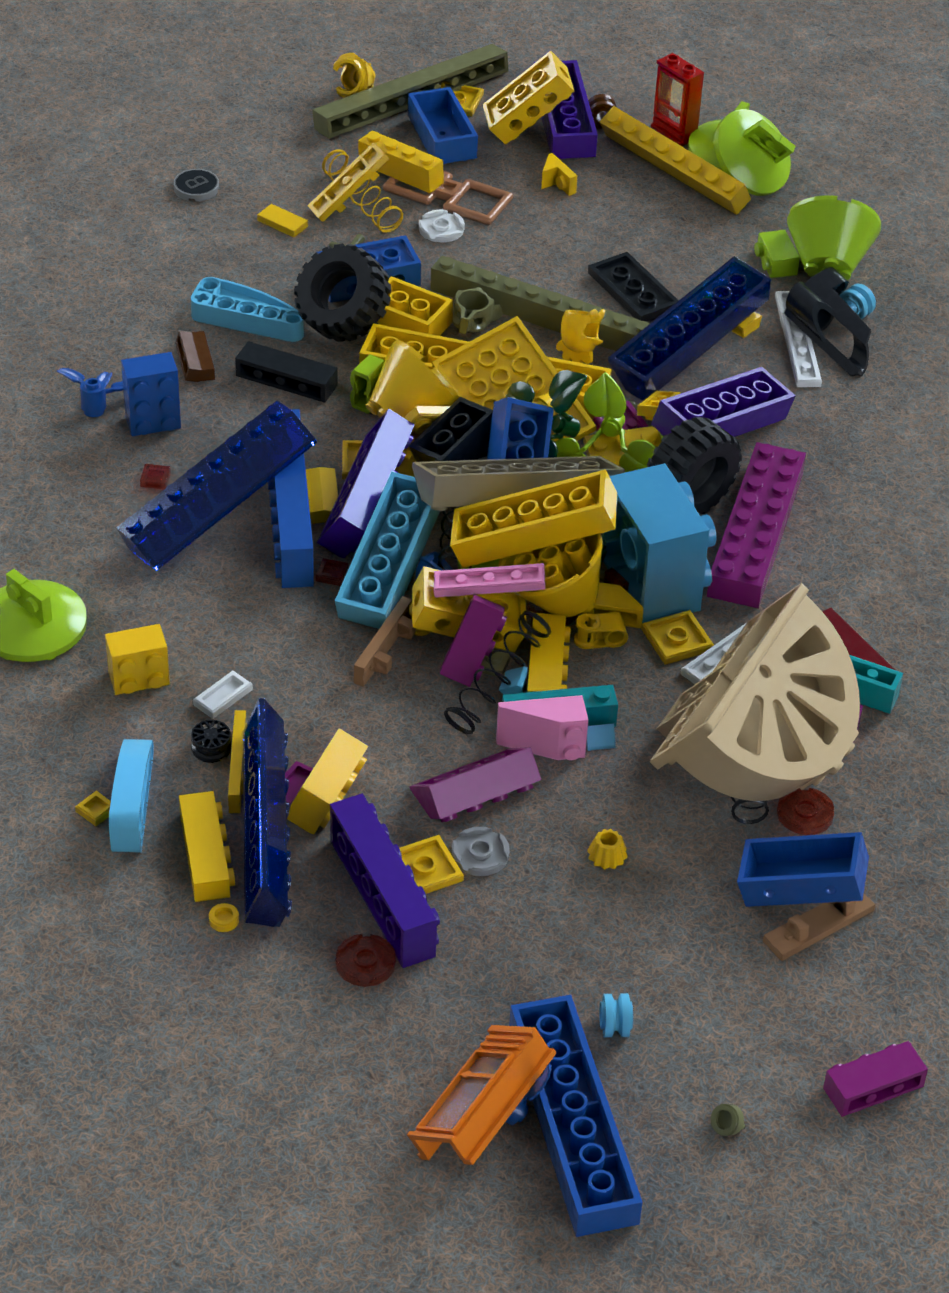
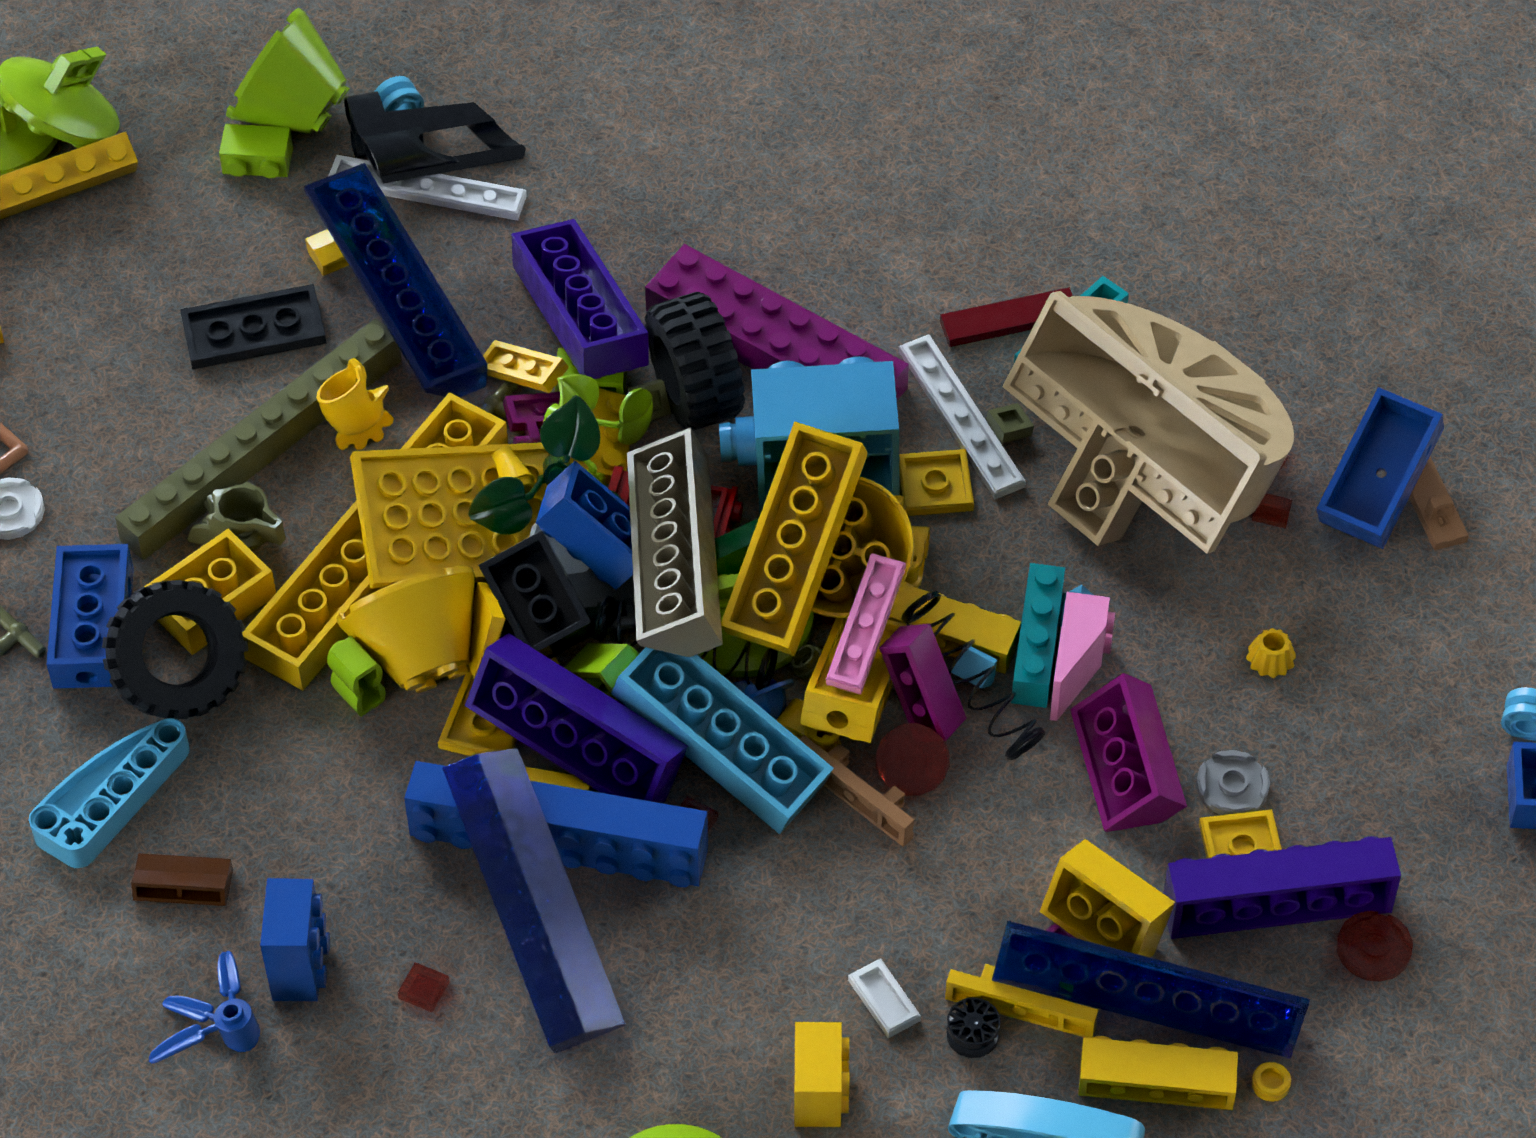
camera: 70 degrees left, 10 degrees up
black brick [235,341,338,403] -> none
none -> clear red tile [876,723,950,796]
none -> clear red tile [1252,493,1293,529]

